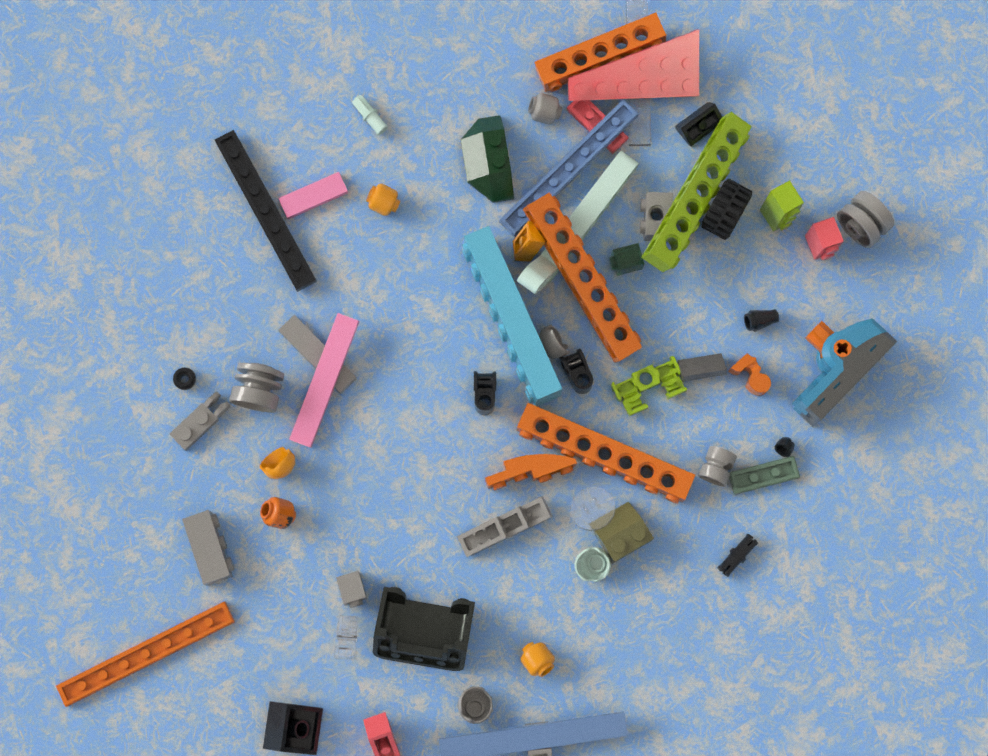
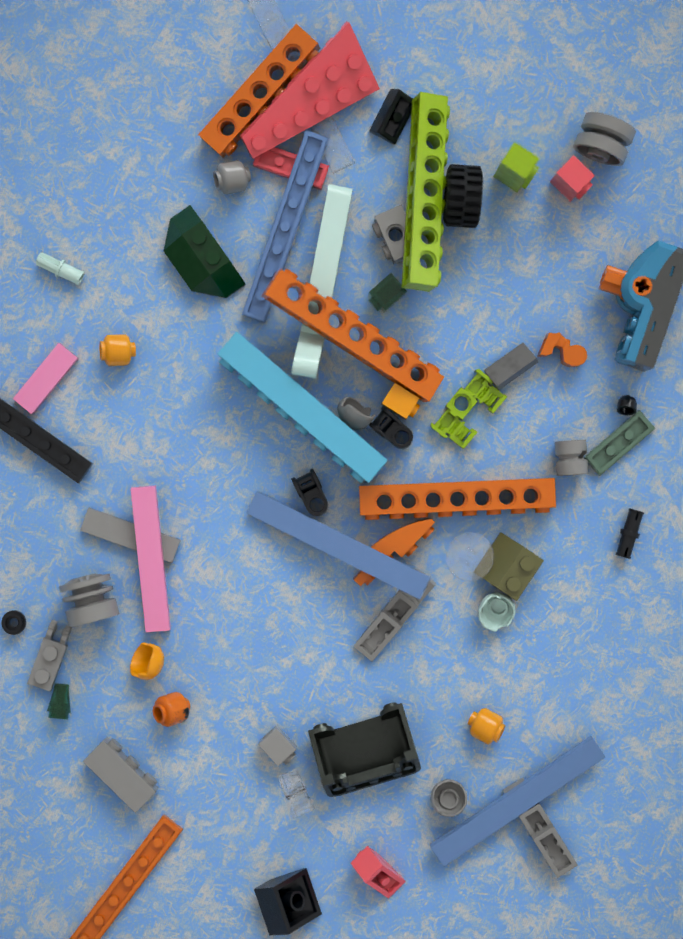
camera: 20 degrees left, 10 degrees up
light orange slope [513,221,545,262] -> none
black cone [744,309,779,332] -> none
none -> clear green cone [47,684,71,719]
none -> medium blue tile [246,492,431,600]
none -> light orange brick [381,383,421,420]

